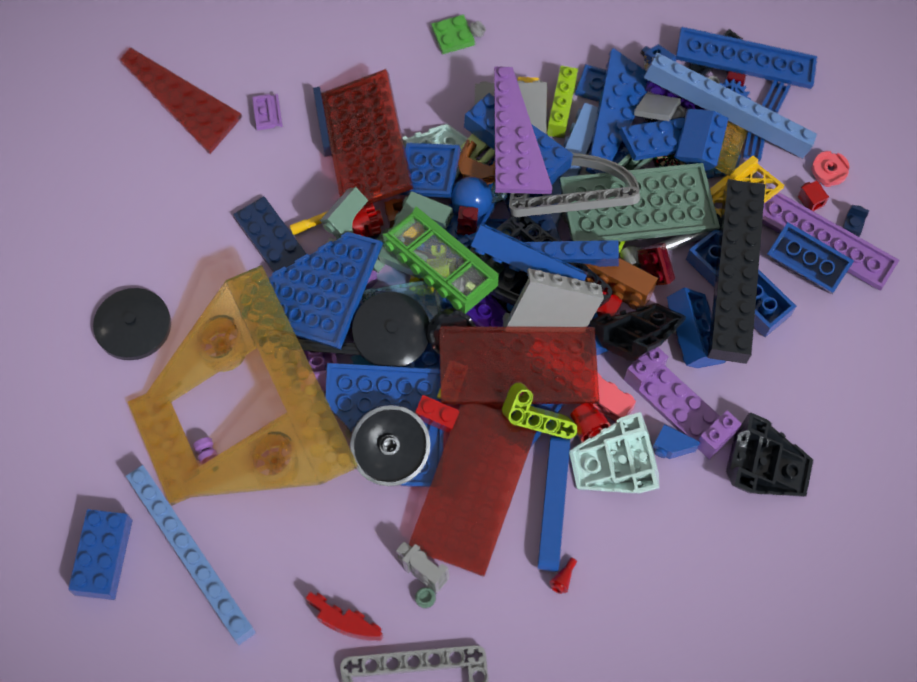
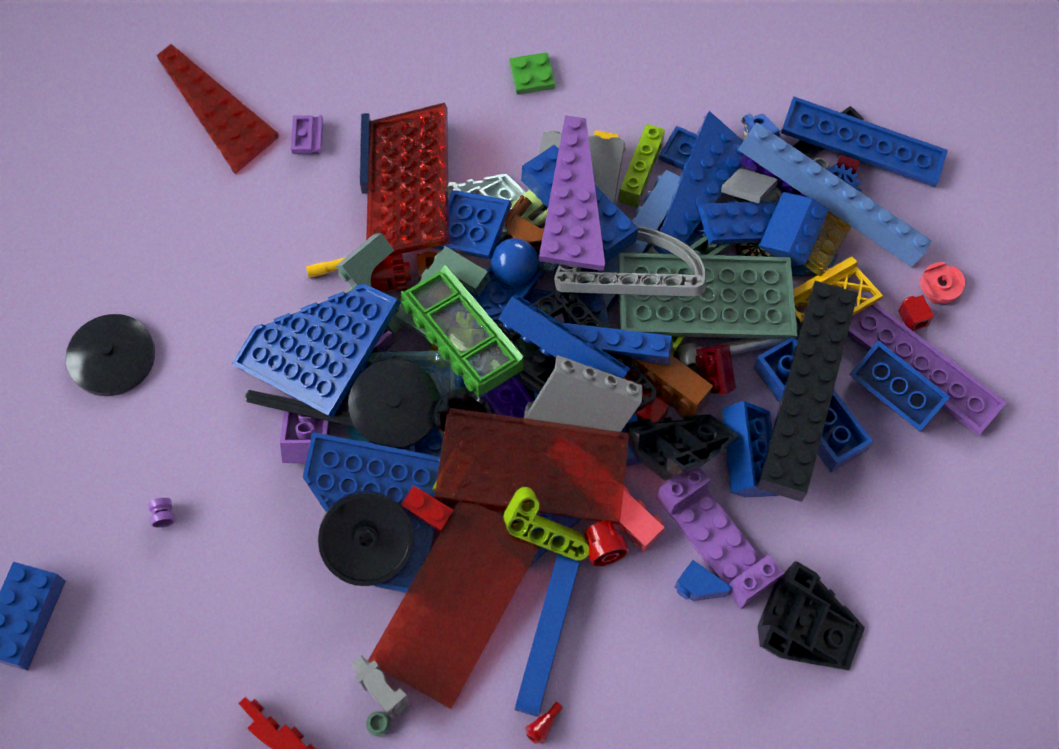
camera: 10 degrees right, 0 degrees up
medium blue brick [126,465,256,645] -> none
clear yellow wing [128,265,358,506] -> none
dark blue plate [233,196,306,272] -> none
dark red brick [457,206,478,235] -> none
light grey plate [470,21,486,37] -> none
light aqua wedge [569,412,659,493] -> none
blue tile [742,131,765,161] -> none
blue tile [762,80,791,114] -> none
dark blue bracket [843,205,869,237] -> none

